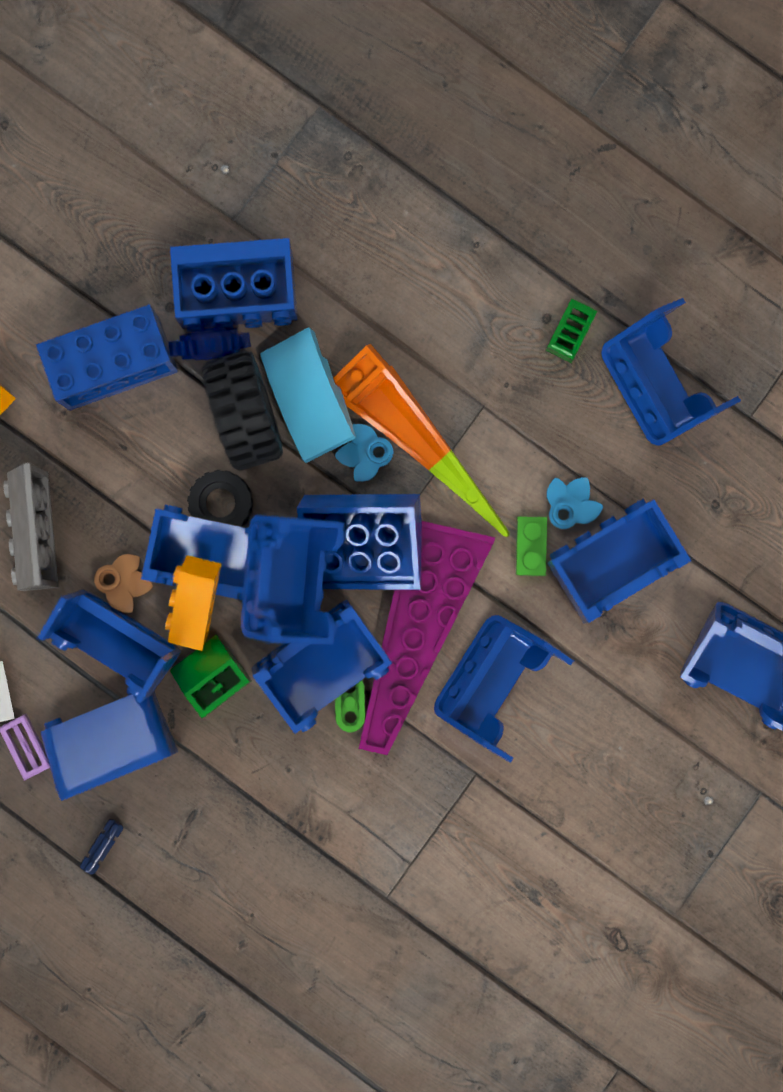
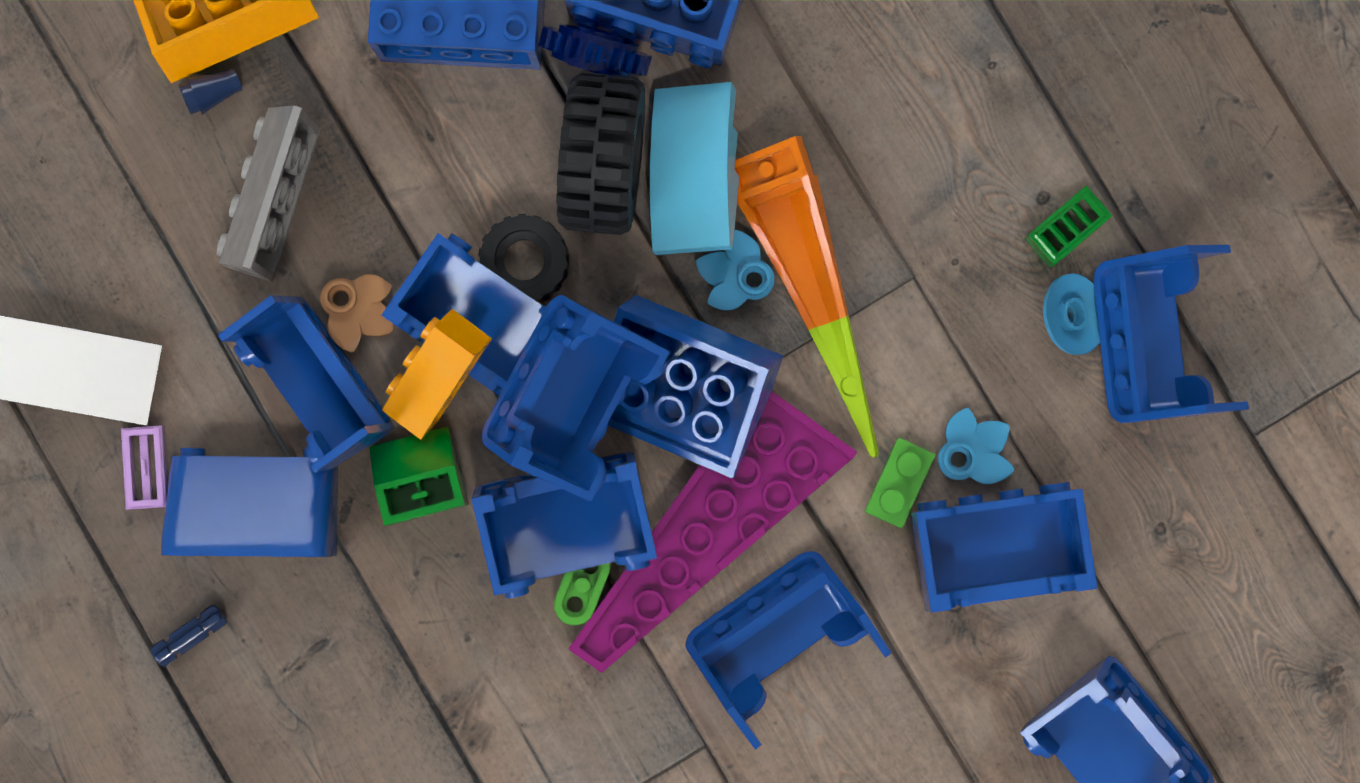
camera: 30 degrees right, 0 degrees up
none -> dark azure dish [1043,273,1100,355]

